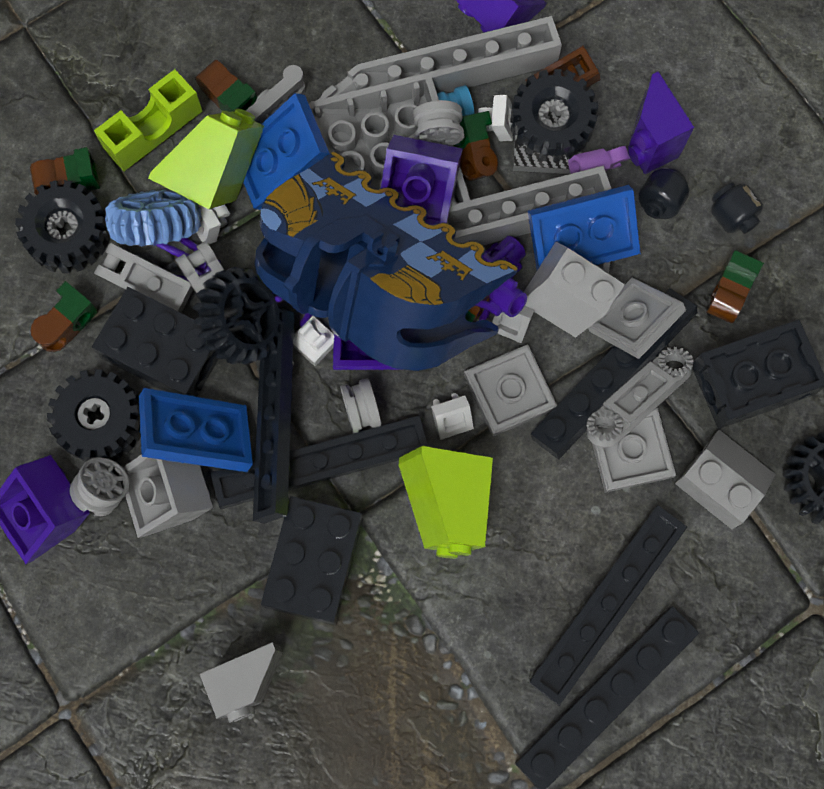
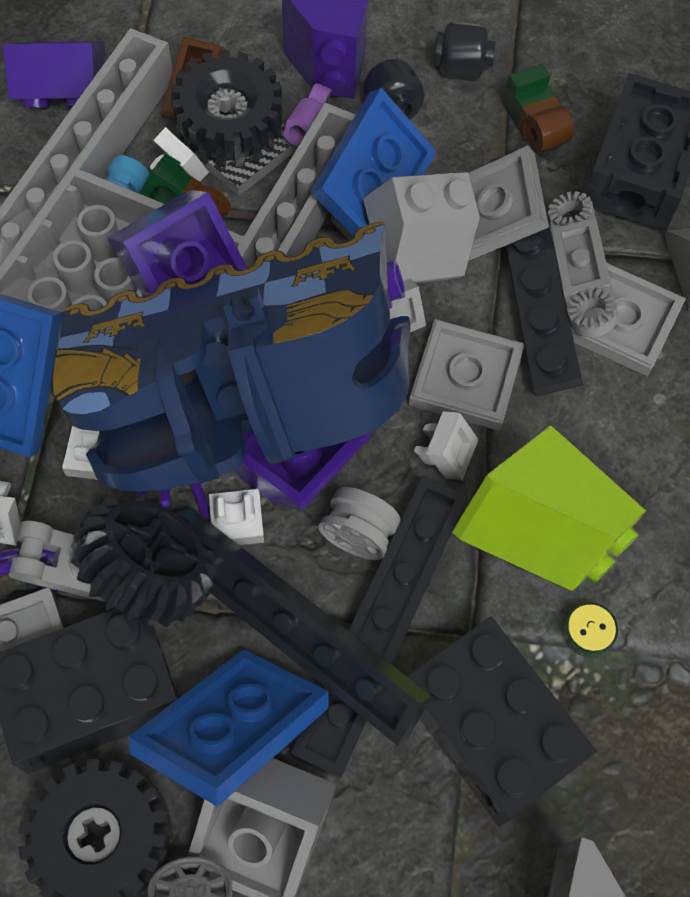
camera: 50 degrees left, 10 degrees down
light grey wheel [413,100,464,146] -> none
none -> light yellow tile [562,602,618,658]

